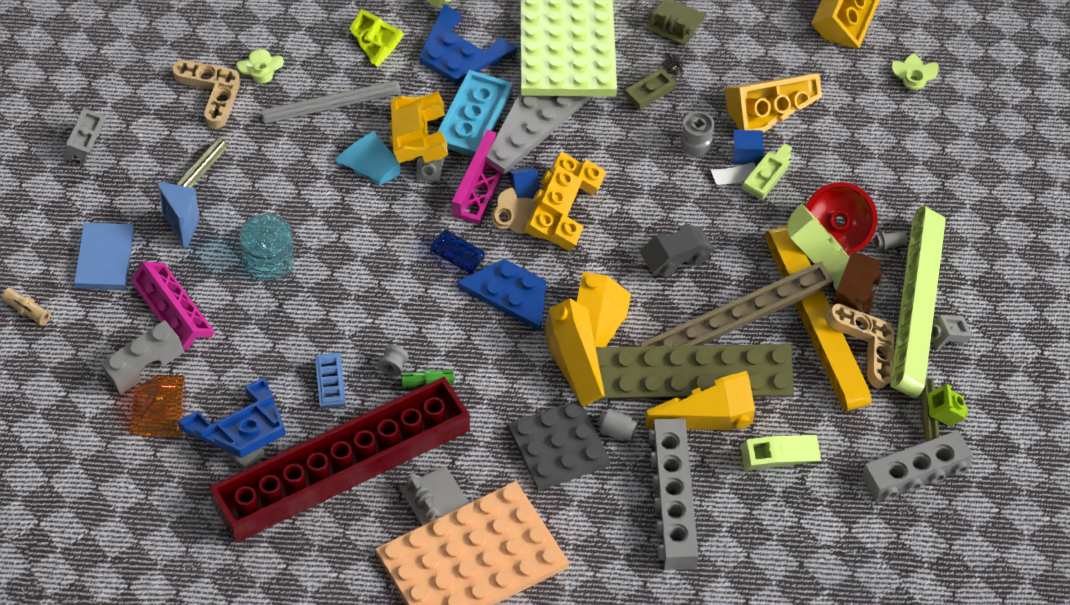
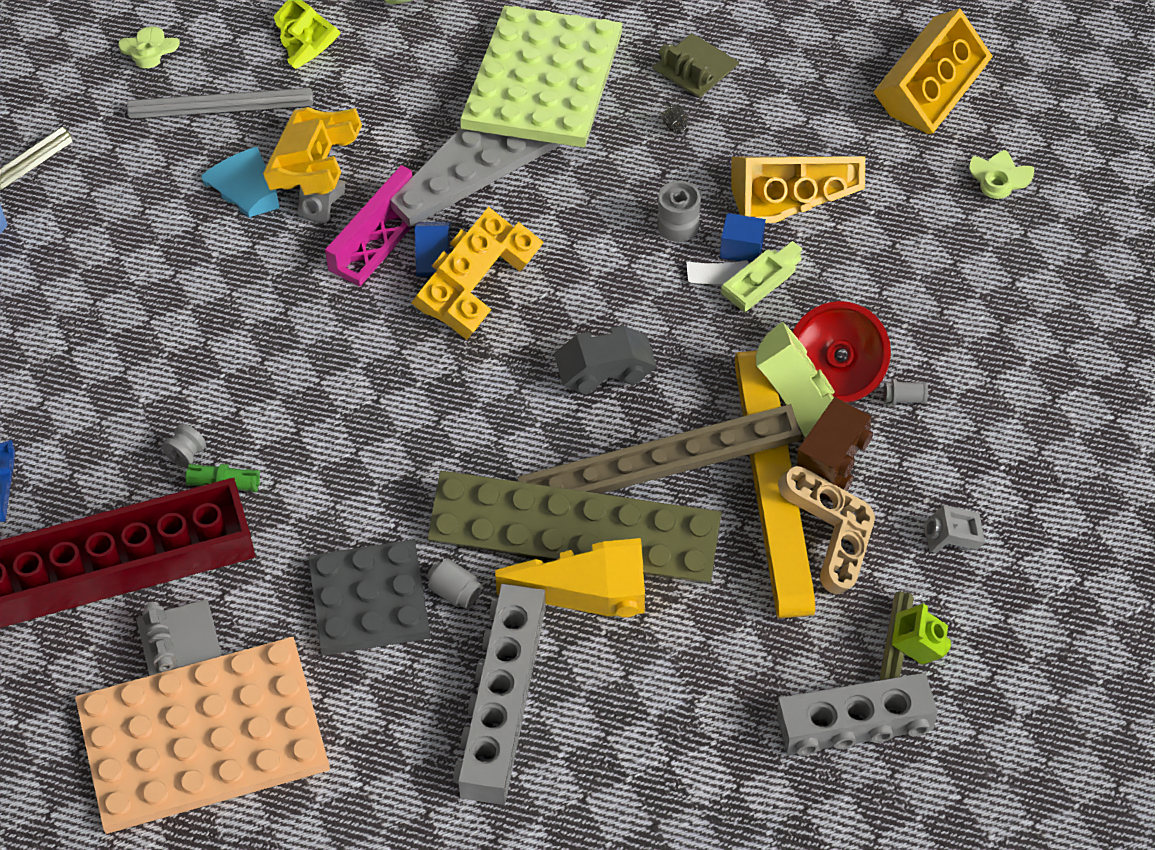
camera: 15 degrees right, 0 degrees up
tan beam [173,60,240,129] -> none
clear light blue wheel [240,214,295,281] -> none
medium blue slope [315,353,346,409] -> none
blue wing [419,4,517,85] -> none
clear blue plate [430,229,485,274] -> none
medium azure plate [437,70,513,157] -> none
blue wing [458,259,547,332] -> none
tan plate [491,188,535,234] -> none
yellow wedge [545,298,605,406] -> none
yellow wedge [577,272,631,347] -> none
olive plate [625,68,677,110] -> none
yellowish green slope [740,435,821,471] -> none
yellowish green beam [891,206,945,398] -> none

